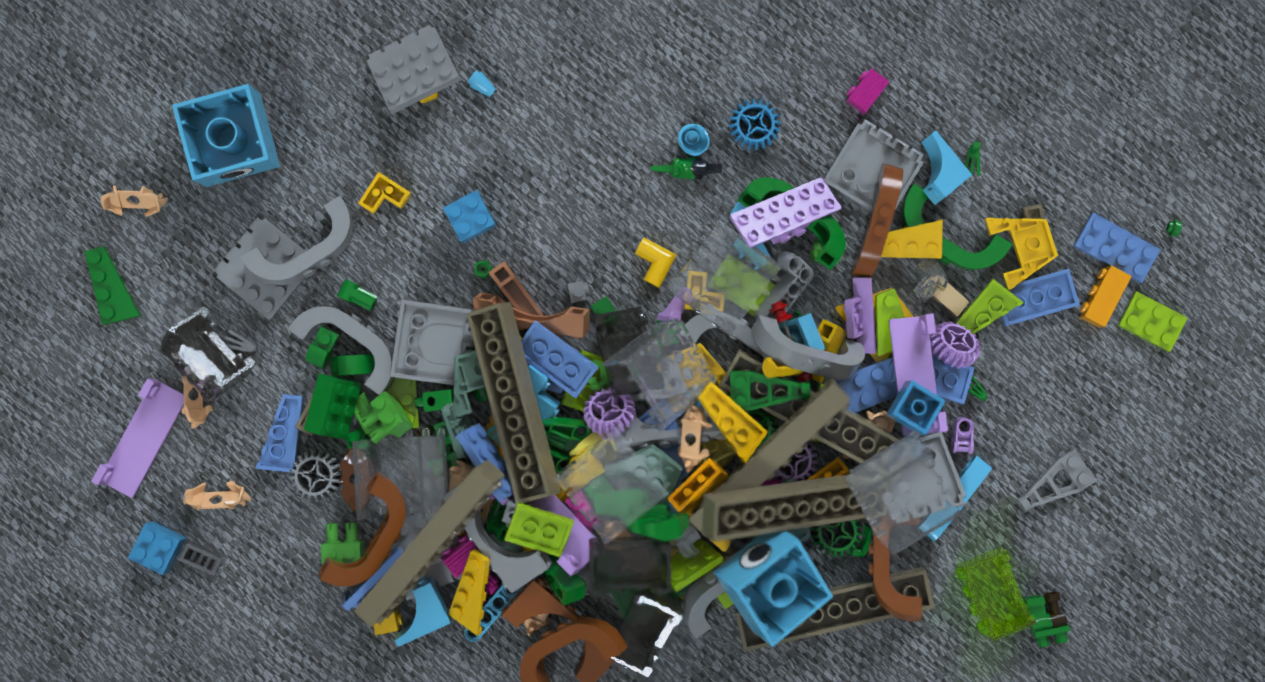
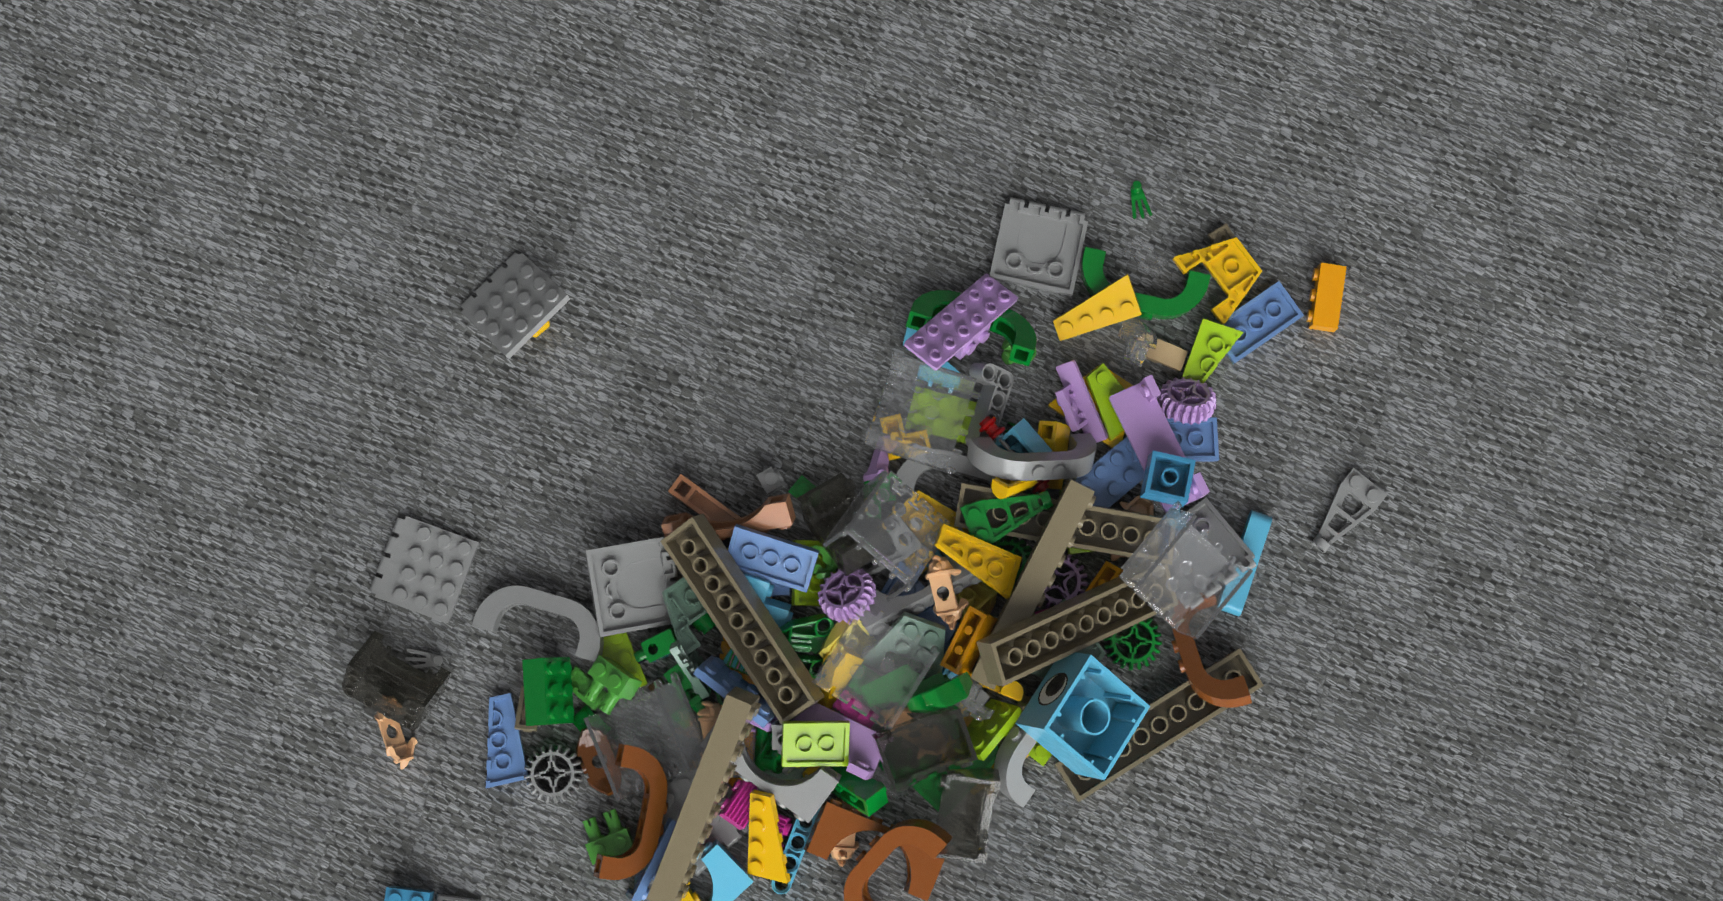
camera: 25 degrees left, 5 degrees down
green wing [84,247,142,325] -> none
lavender bracket [91,379,184,498] -> none
light nougat piece [100,185,168,217] -> none
medium azure brick [172,84,280,187] -> none
light nougat piece [183,481,251,511] -> none
light grey arch [240,196,353,285] -> none
green brick [305,326,340,370] -> none
green brick [331,354,375,376] -> none
green piece [337,279,378,311] -> none
yellow brick [358,172,411,215] -> none
dark azure brick [443,190,497,244] -> none
medium azure cone [467,70,496,98] -> none
green plate [474,260,493,279] -> none
yellow brick [635,237,677,289] -> none
animal [651,157,722,179] -> none
medium azure hair [678,124,710,156] -> none
dark azure gear [729,99,781,151] -> none
dark pink brick [846,68,889,115] -> none
dark orange arch [850,163,903,277] -> none
green piece [851,524,872,557] -> none
medium azure arch [921,131,972,205] -> none
lavender piece [951,417,974,454] -> none
clear neon green windscreen [955,547,1037,641] -> none
green piece [968,375,987,401] -> none
green hips [1022,591,1070,647] -> none
medium blue plate [1073,212,1161,283] -> none
lime plate [1117,291,1188,352] -> none
green plate [1166,219,1182,237] -> none

